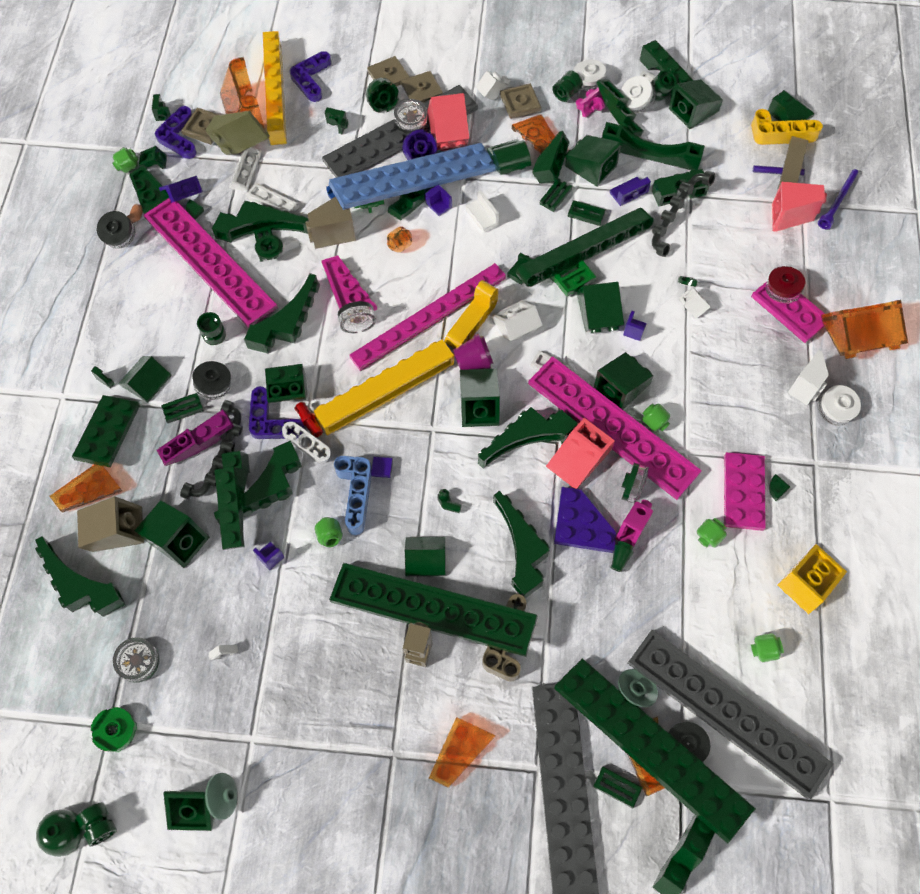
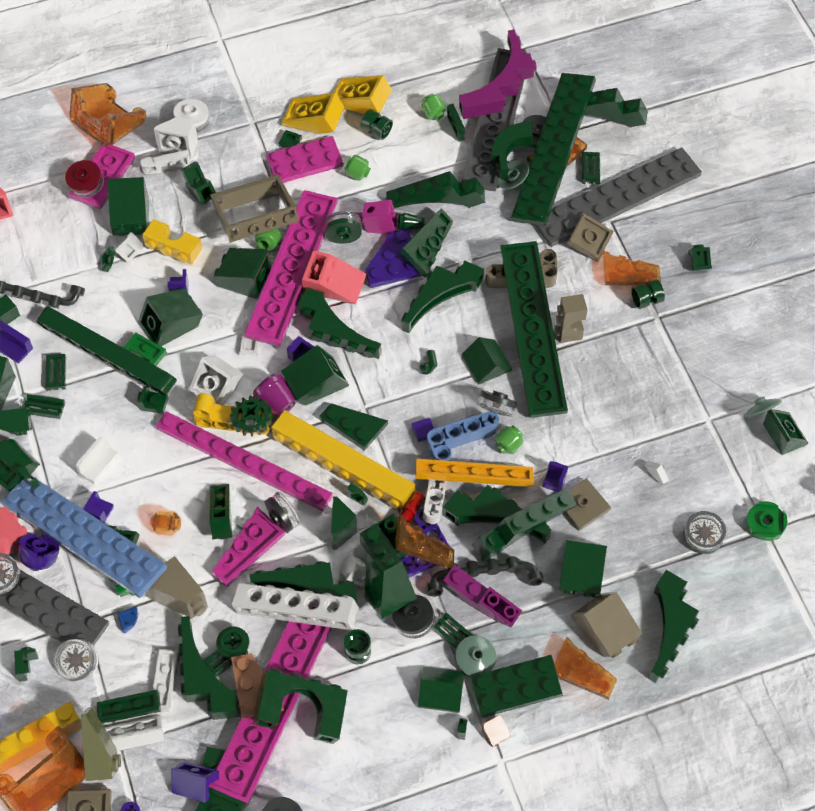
camera: 115 degrees left, 5 degrees down
none -> dark green tile [16,465,40,489]
none -> clear piece [53,639,98,681]
none -> dark green tile [97,690,161,724]
none -> dark green slope [108,177,149,236]
none -> white hinge [140,149,191,175]
none -> yellow arch [142,219,203,265]
none -> dark green brick [180,161,216,205]
none -> dark green slope [209,484,232,540]
none -> dark tan window [210,174,299,243]
none -> dark green gear [230,395,273,437]
none -> nougat wing [231,653,284,719]
none -> white brick [232,582,359,630]
none -> dark green arch [253,669,348,744]
none -> yellow slope [281,92,344,134]
none -> dark purple panel [287,336,315,362]
none -> dark green wing [319,403,388,451]
none -> dark green slope [331,496,357,550]
none -> white panel [341,553,367,587]
none -> dark green tile [347,483,368,506]
none -> dark green wheel [360,109,393,140]
none -> dark green slope [364,543,417,619]
none -> dark green arch [386,171,485,209]
none -> clear orange wing [396,515,454,569]
none -> dark green wing [400,208,453,278]
none -> light orange plate [415,459,534,487]
none -> dark green tile [447,103,465,142]
none -> sand green dish [455,635,496,676]
none -> magenta arch [459,29,537,119]
none -> piece [476,390,517,417]
none -> slope [482,715,511,747]
none -> dark green arch [492,121,533,180]
none -> dark tan plate [565,478,611,531]
none -> dark tan plate [566,213,614,262]
none -> dark green wheel [631,279,665,309]
none -> dark green bracket [688,244,712,271]

